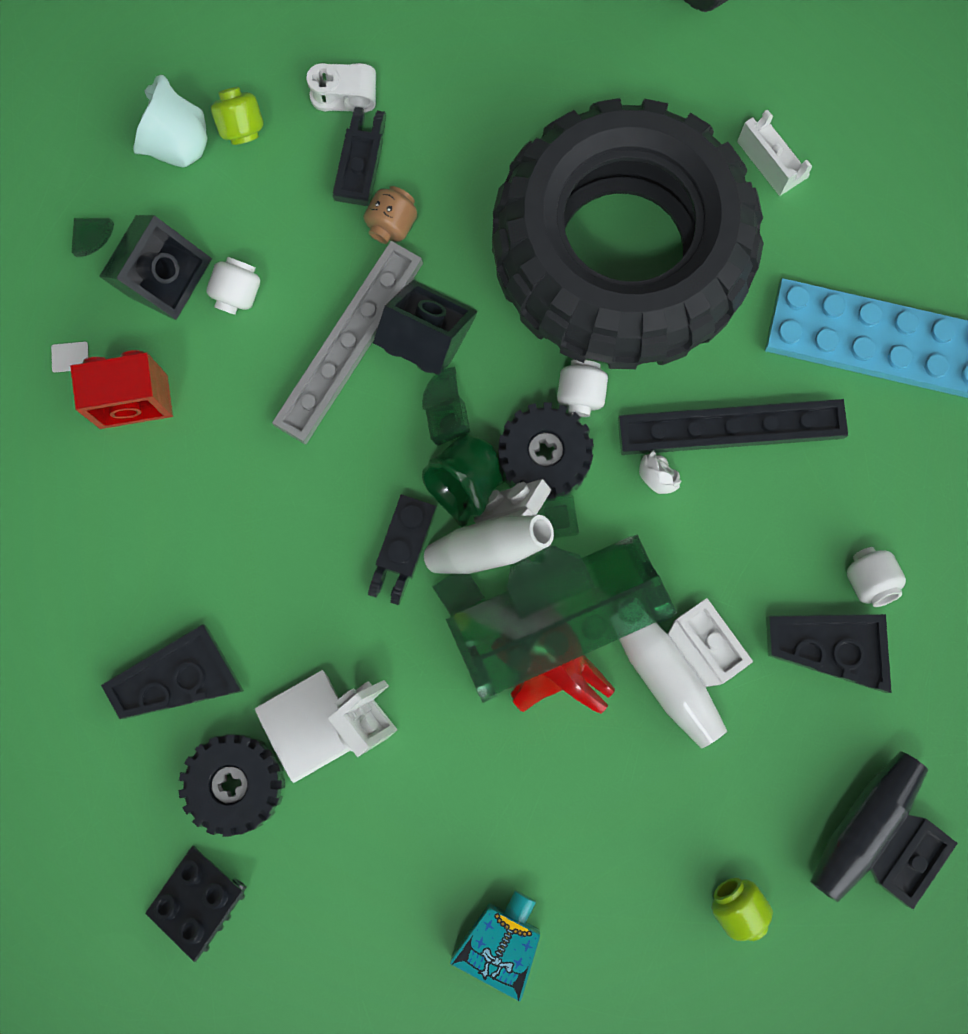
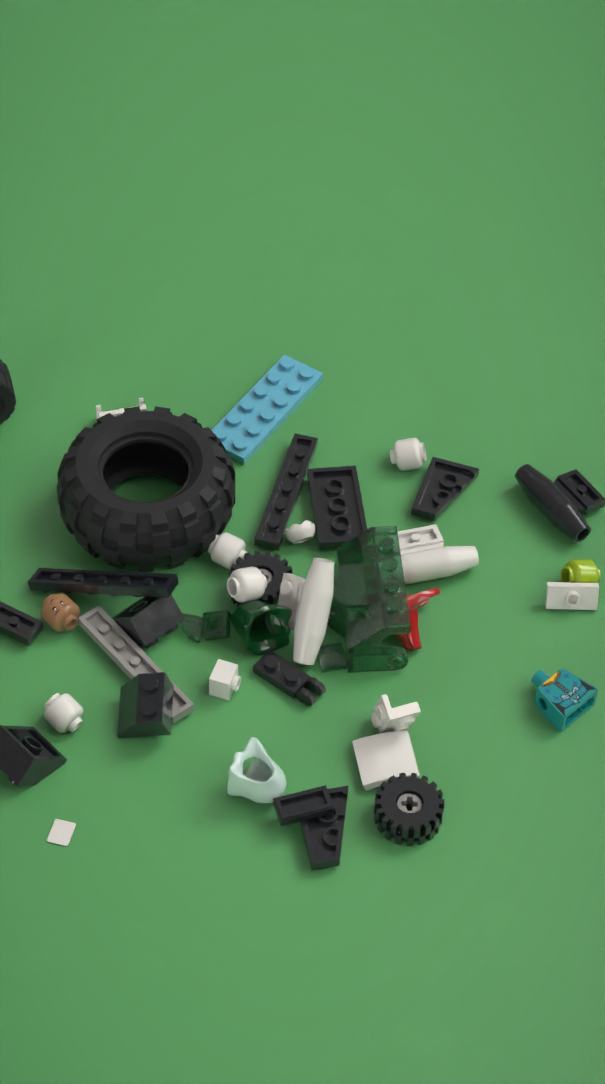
camera: 75 degrees left, 30 degrees down
red brick [70,350,173,429] -> none
black hinge [145,846,247,962] -> none
none -> black plate [28,568,179,598]
none -> black slope [117,672,174,738]
none -> white plate [209,659,241,700]
none -> white head [227,566,267,603]
none -> light aqua piece [227,737,287,803]
none -> black tile [273,785,335,826]
none -> black plate [307,466,369,550]
none -> white plate [545,582,599,610]

